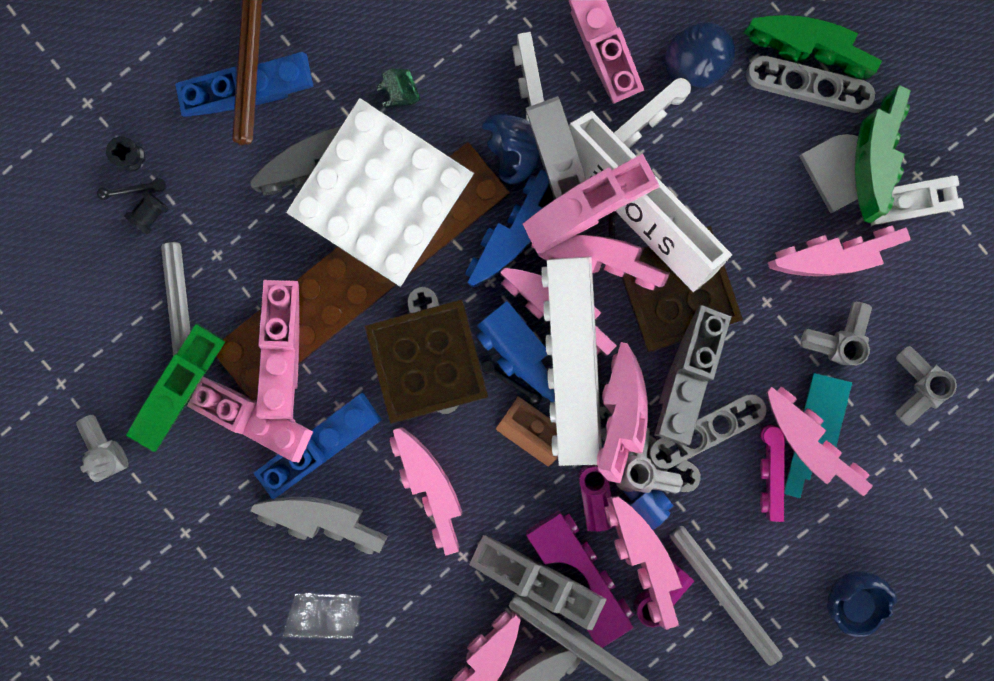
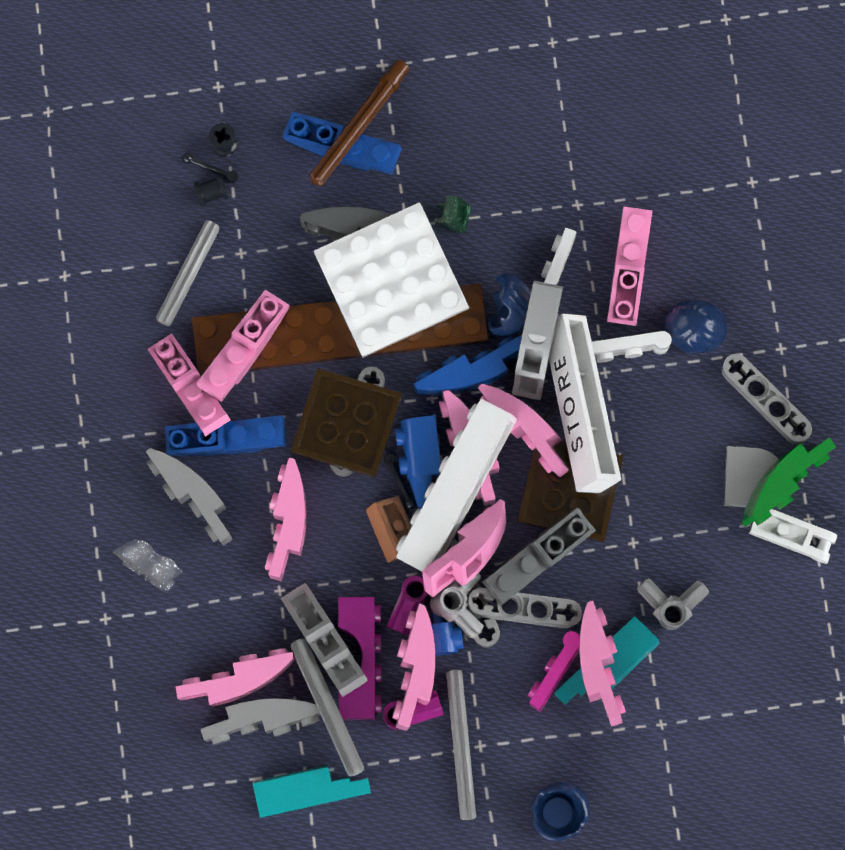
camera: 30 degrees right, 10 degrees down
light grey axle [76,415,128,482] -> none
green slope [126,324,226,452] -> none
bright pink slope [523,154,660,255] -> none
green slope [744,15,882,80] -> none
bright pink slope [768,225,911,276] -> none
light grey axle [895,346,957,426] -> none

